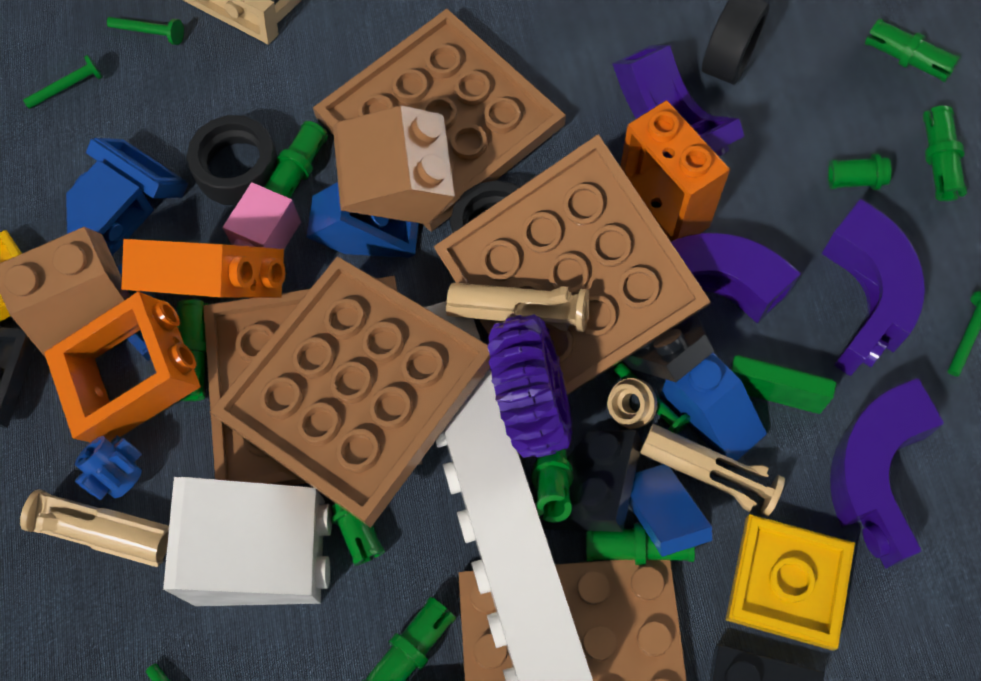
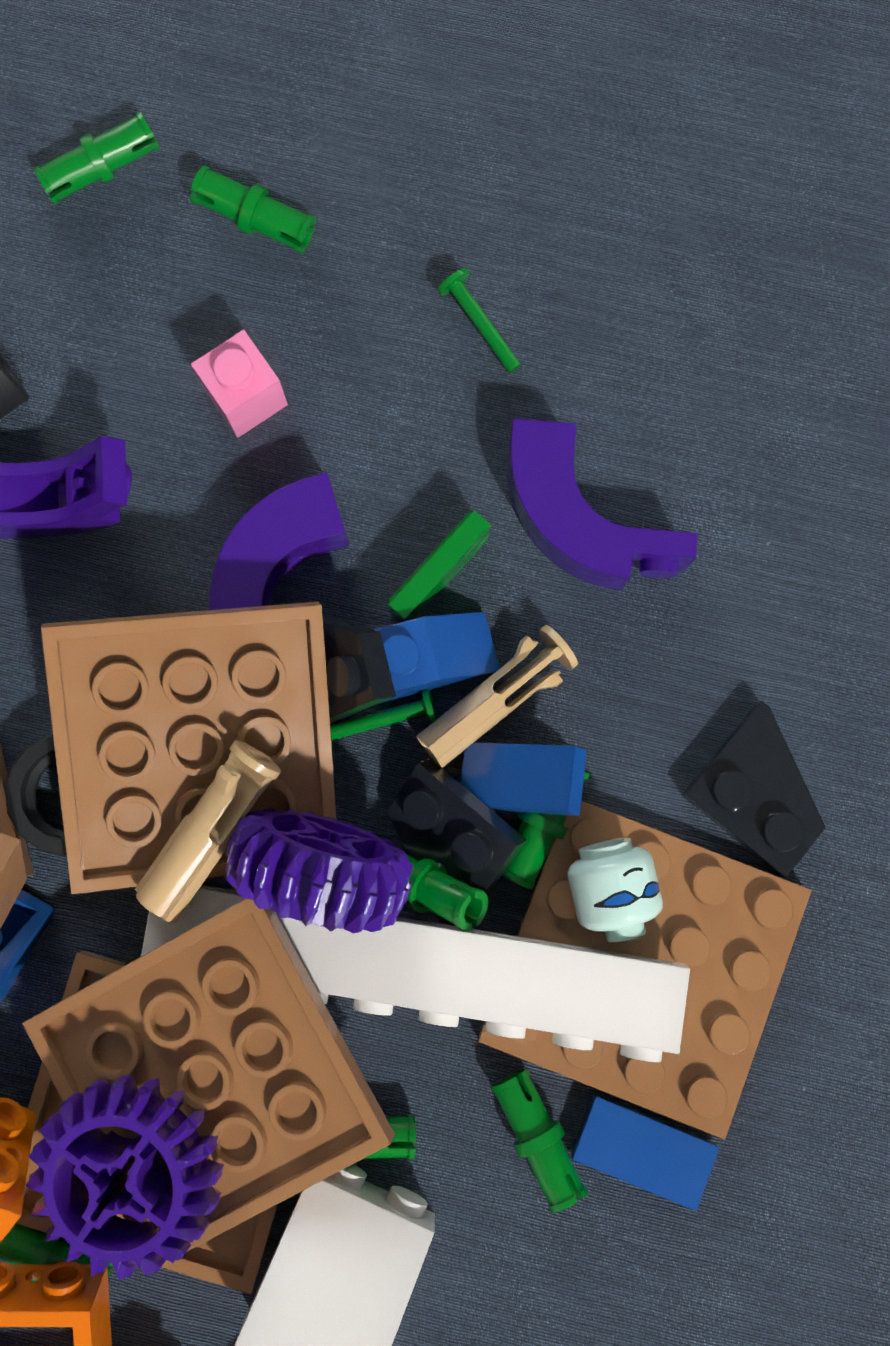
camera: 70 degrees left, 15 degrees up
tan plate [607,378,657,429] -> none
orange window [620,100,730,242] -> none
yellow plate [726,514,855,651] -> none
dark purple arch [821,199,925,377] -> none
green pin [828,153,891,191] -> none
none -> dark purple gear [26,1074,224,1281]
none -> bright pink brick [191,329,288,438]
none -> light aqua head [568,838,663,942]

